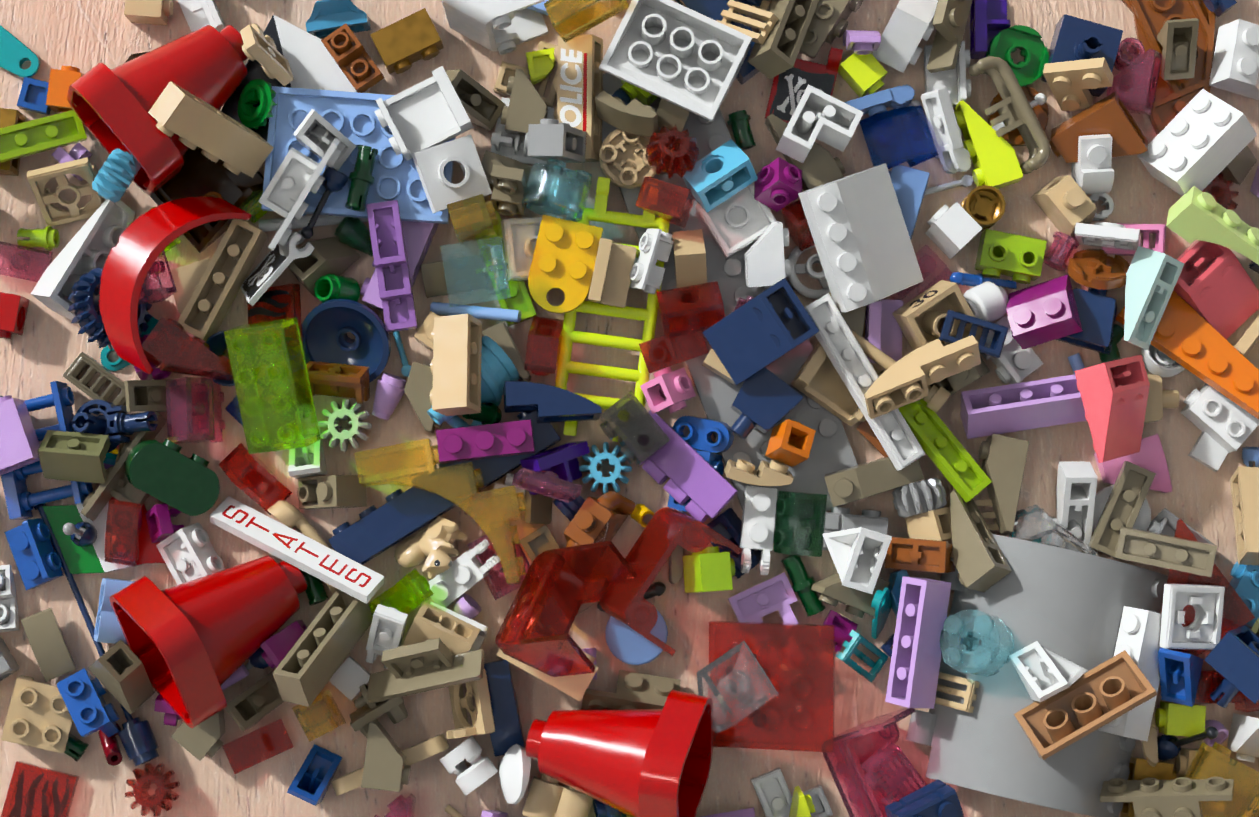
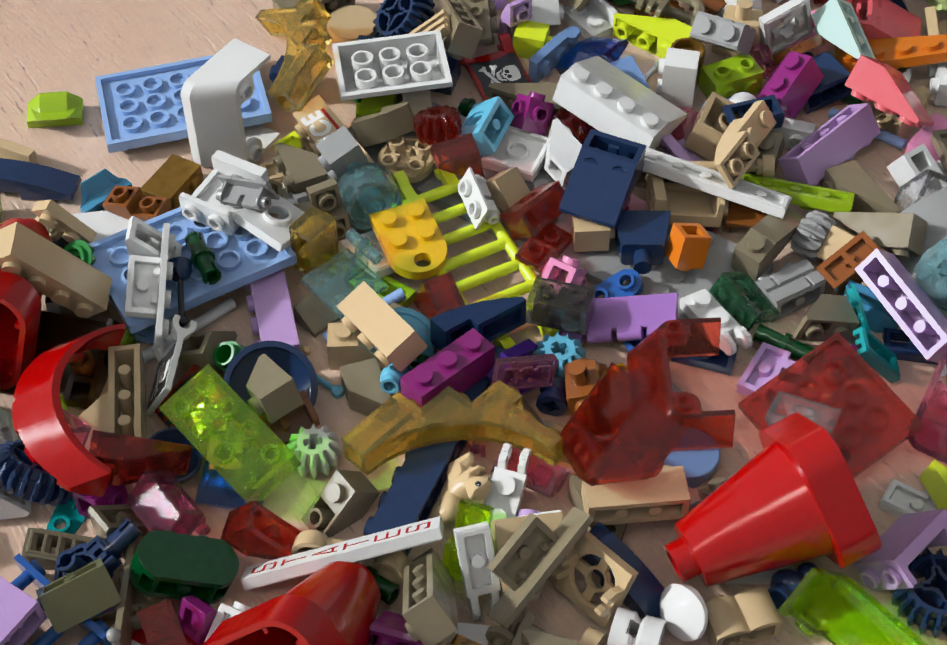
camera: 30 degrees left, 35 degrees down
slope [288,427,327,479] -> none
clear green cone [334,217,373,257] -> none
medium lavender slope [366,200,418,333] -> none
lavender cone [371,372,406,420] -> none
tan panel [588,238,637,308] -> none
lime brick [682,546,735,593] -> none
tan slope [724,459,794,486] -> none
white brick [775,84,864,163] -> none
white slope [822,527,892,594] -> none
white hinge [921,87,972,174] -> none
none -> light grey hinge [216,174,280,211]
none -> dark tan slope [246,354,304,424]
none -> light grey brick [690,11,756,56]

